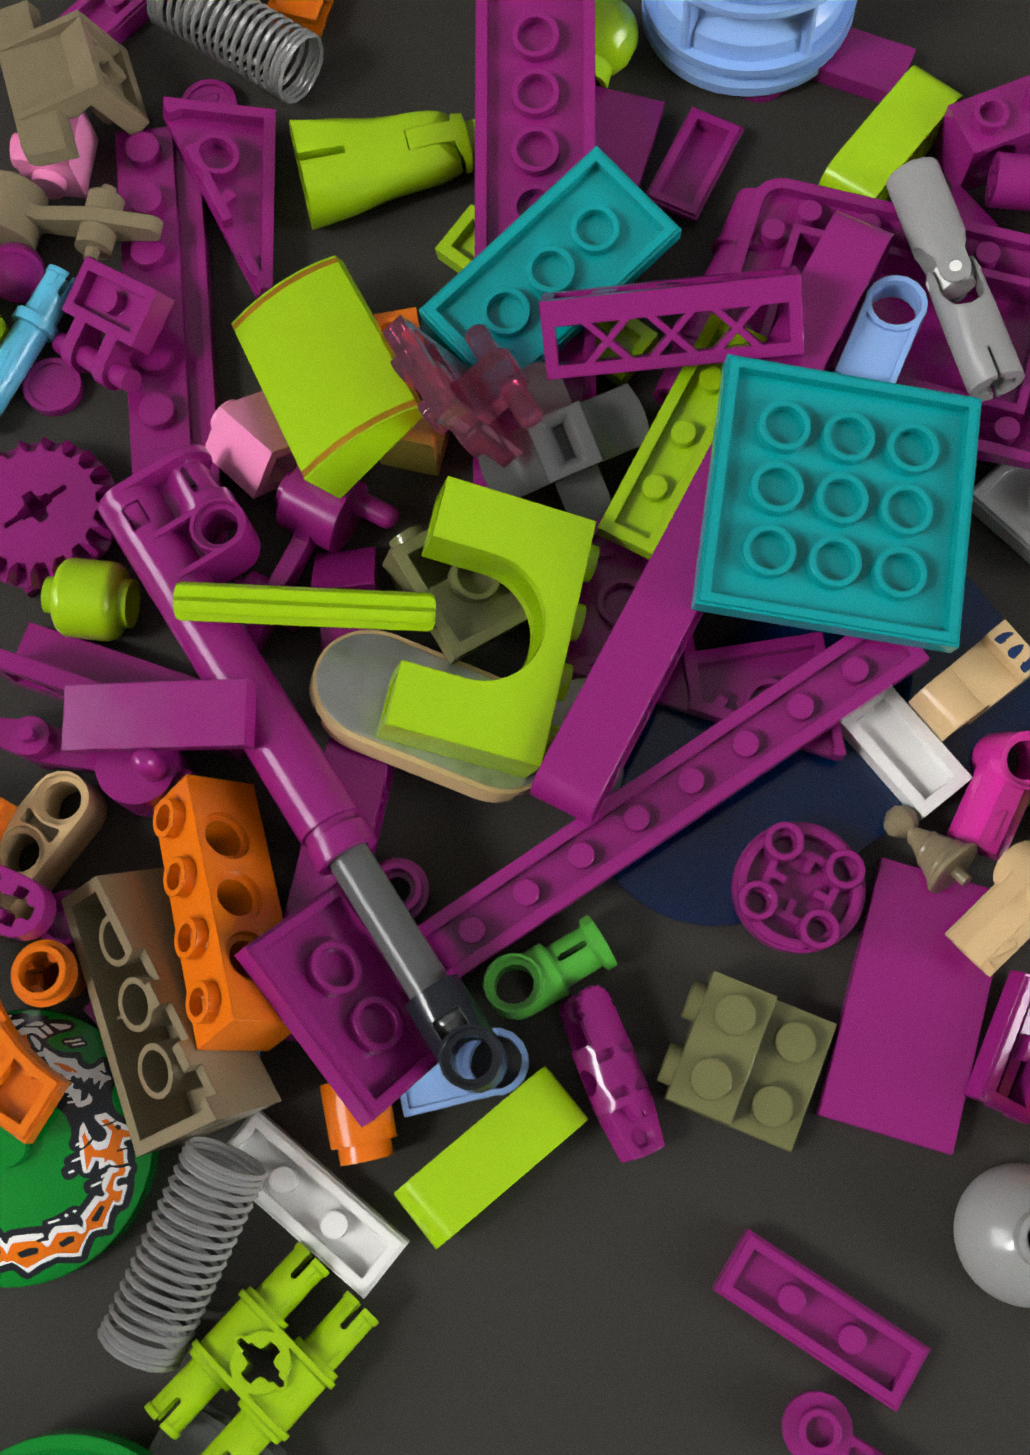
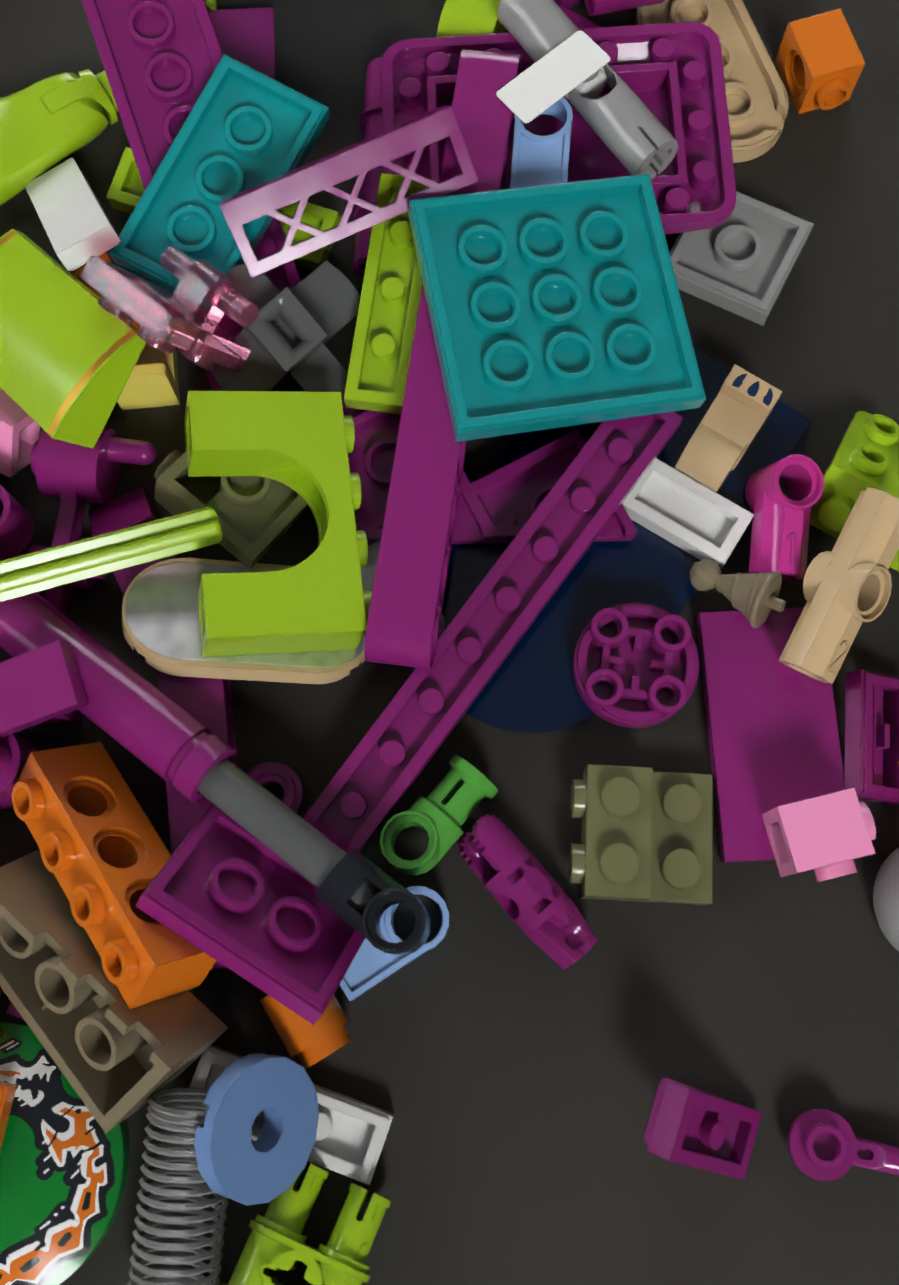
camera: 25 degrees left, 0 degrees up
lime beam [394,1065,589,1249] -> none
magenta tile [646,107,744,223] -> none
magenta tile [711,1228,931,1412] -> none
none -> white tile [25,157,120,272]
none -> medium blue tile [194,1053,319,1206]
none -> white sticker [496,30,611,123]
none -> magenta slope [644,1078,762,1180]
none -> bright pink brick [761,788,876,882]

